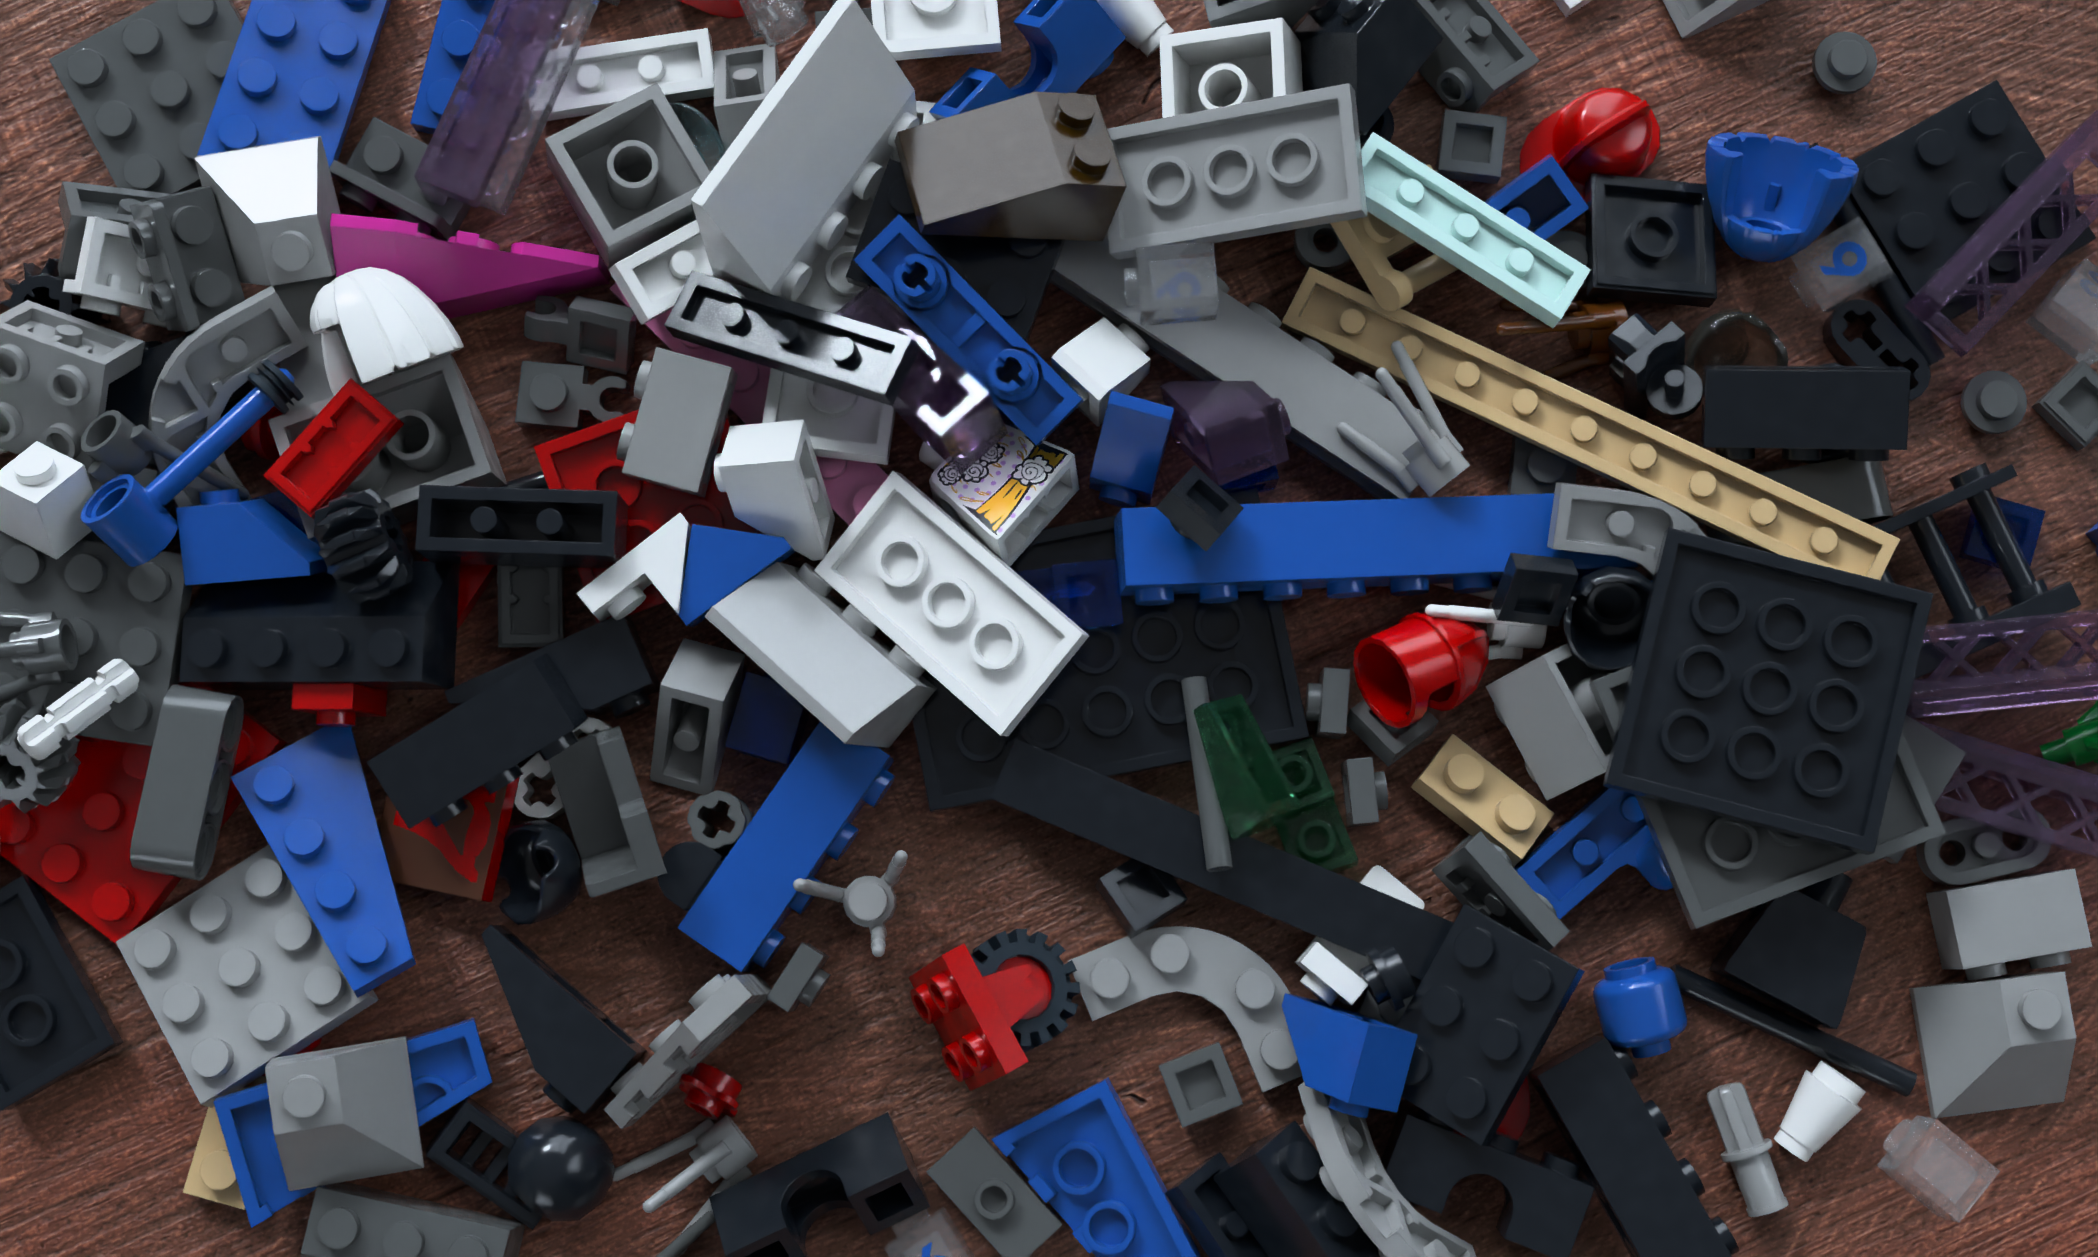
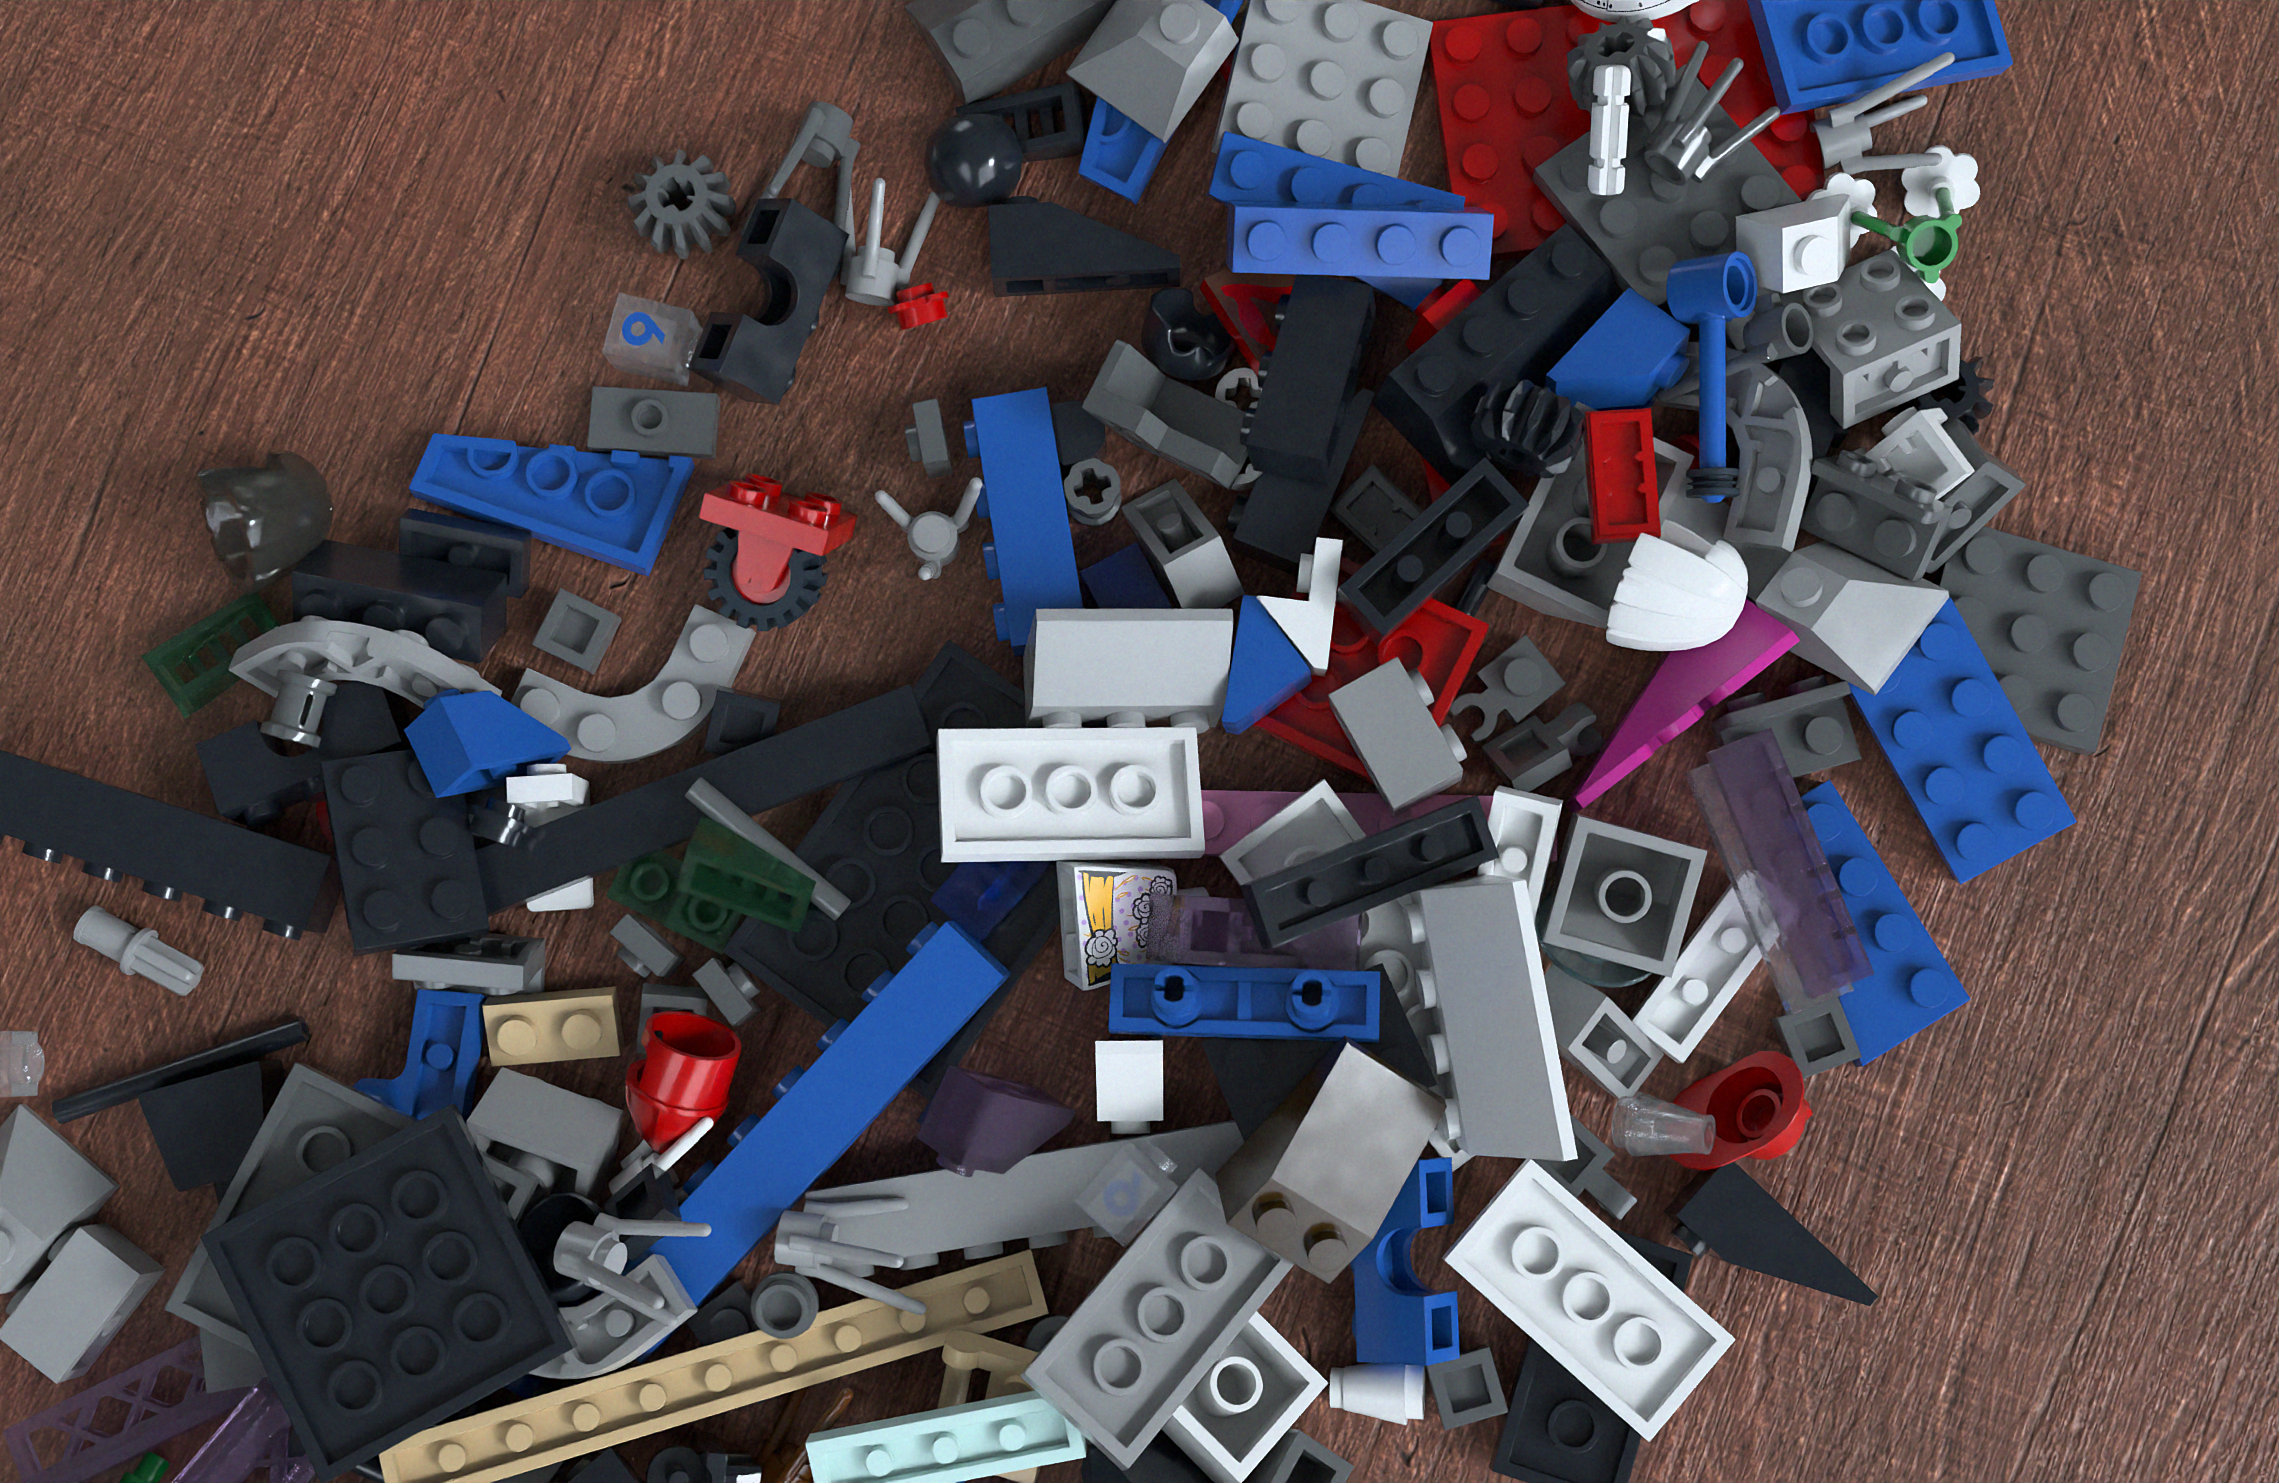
camera: 135 degrees right, 0 degrees up
dark grey beam [130,684,244,881] -> none
light grey plate [604,974,772,1129] -> none
white slope [714,419,835,561] -> none
blue slope [1089,390,1174,508] -> none
black plate [1156,465,1244,551] -> none
blue head [1593,957,1687,1058] -> none
white cone [1773,1060,1866,1162] -> none
dark grey plate [1916,805,2052,886] -> none
none -> dark grey bush [259,669,337,748]
none -> light grey plant [553,1213,711,1327]
none -> dark grey plate [751,1270,819,1339]
none -> brick [1226,200,1494,280]

